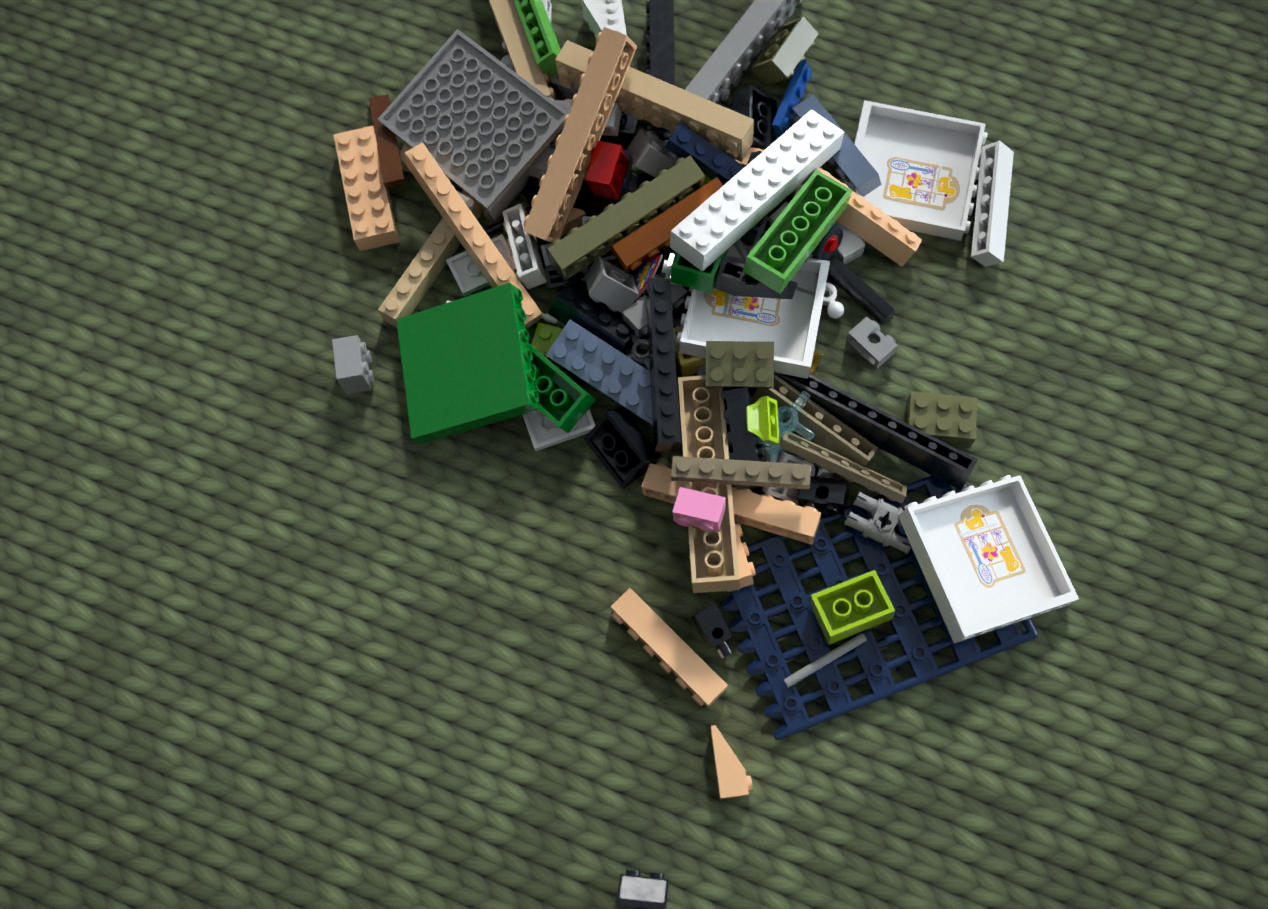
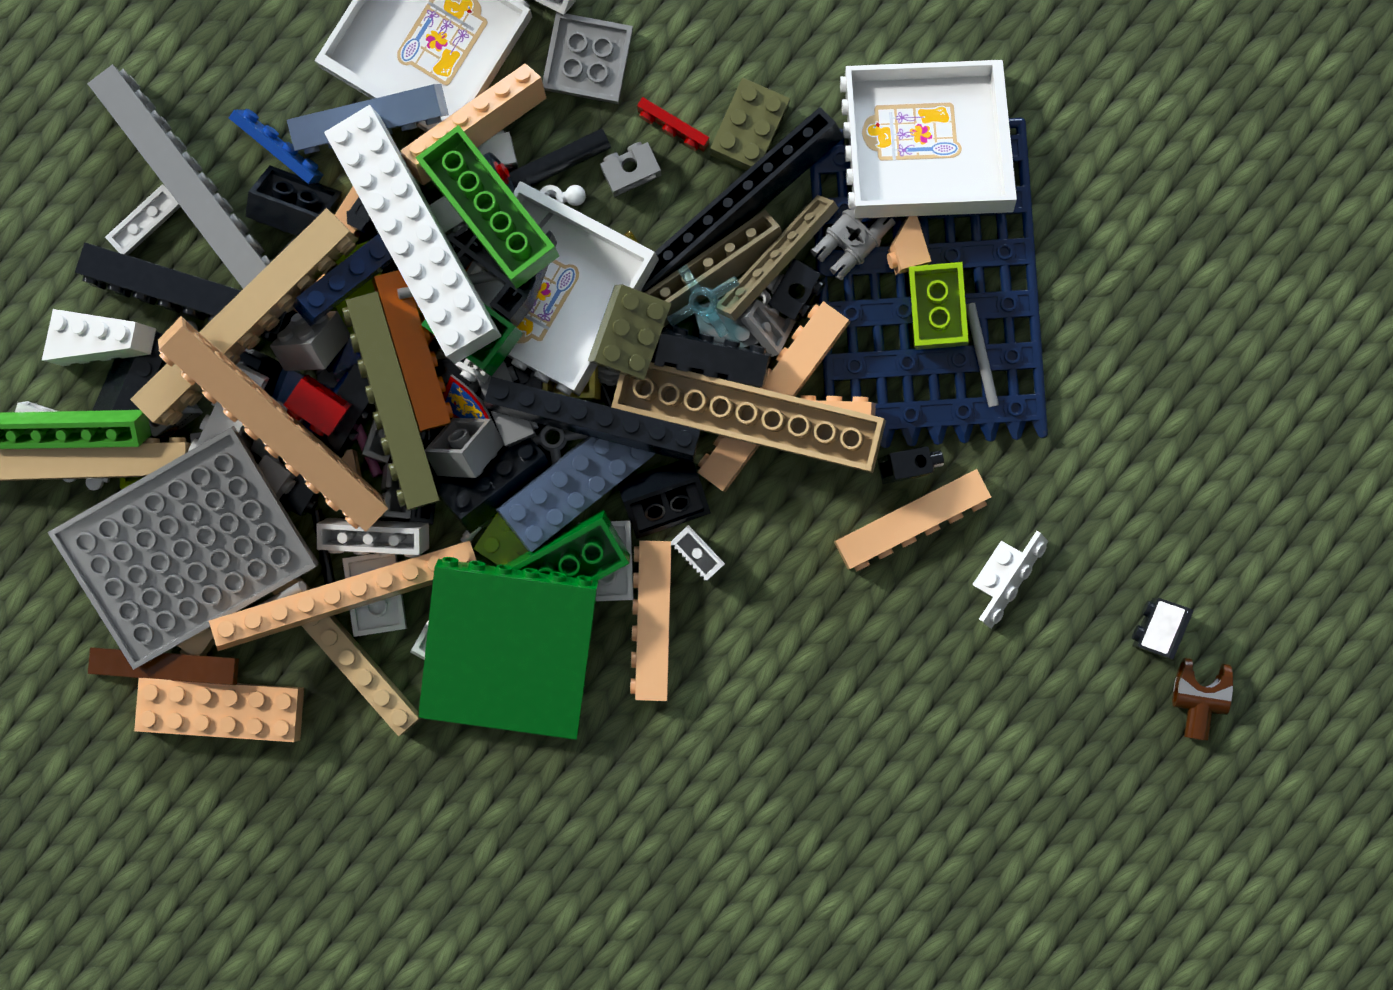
camera: 75 degrees left, 15 degrees up
light grey brick [332,335,374,394] -> none
dark tan plate [671,456,811,489] -> none
bright pink brick [672,487,726,532] -> none
light nougat slope [710,725,753,800] -> none
lime slope [746,396,780,445] -> none
olive brick [750,16,819,86] -> none
none -> white plate [105,184,181,255]
none -> light grey plate [543,12,633,104]
none -> light nougat brick [630,541,672,701]
none -> red plate [637,97,709,152]
none -> white brick [671,525,725,581]
none -> light nougat slope [887,216,931,275]
none -> white bracket [973,531,1048,629]

